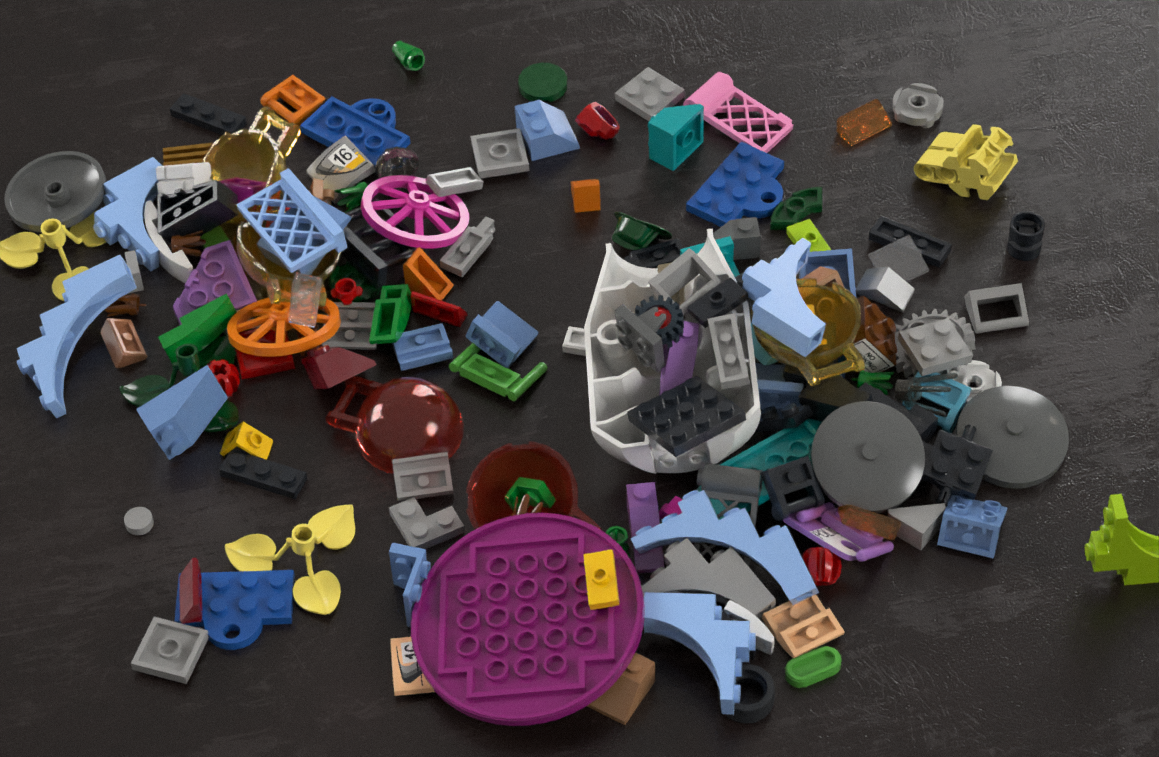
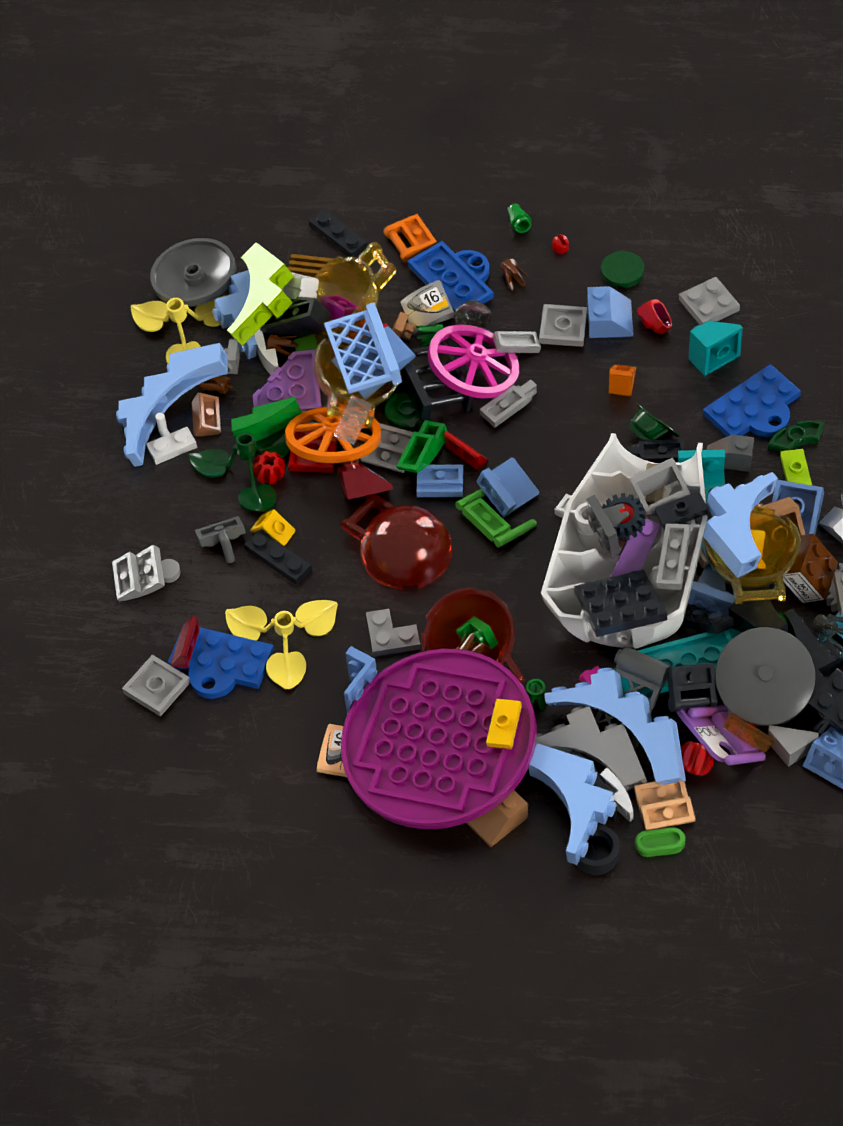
camera: 20 degrees right, 5 degrees up
medium blue slope [136,365,228,460] -> none
red plate [331,278,363,305] -> none
light grey plate [392,452,453,501] -> none
orange slope [403,247,454,301] -> none
medium lavender slope [626,482,664,574] -> none
bright pink piece [683,72,793,153] -> none
green piece [852,370,894,395] -> none
none -> light grey slope [112,545,165,601]
none -> white plate [146,413,197,465]
none -> dark grey plate [195,516,246,563]
none -> arch [227,243,294,346]
none -> reddish brown piece [500,259,528,290]
none -> red hinge [552,234,569,254]

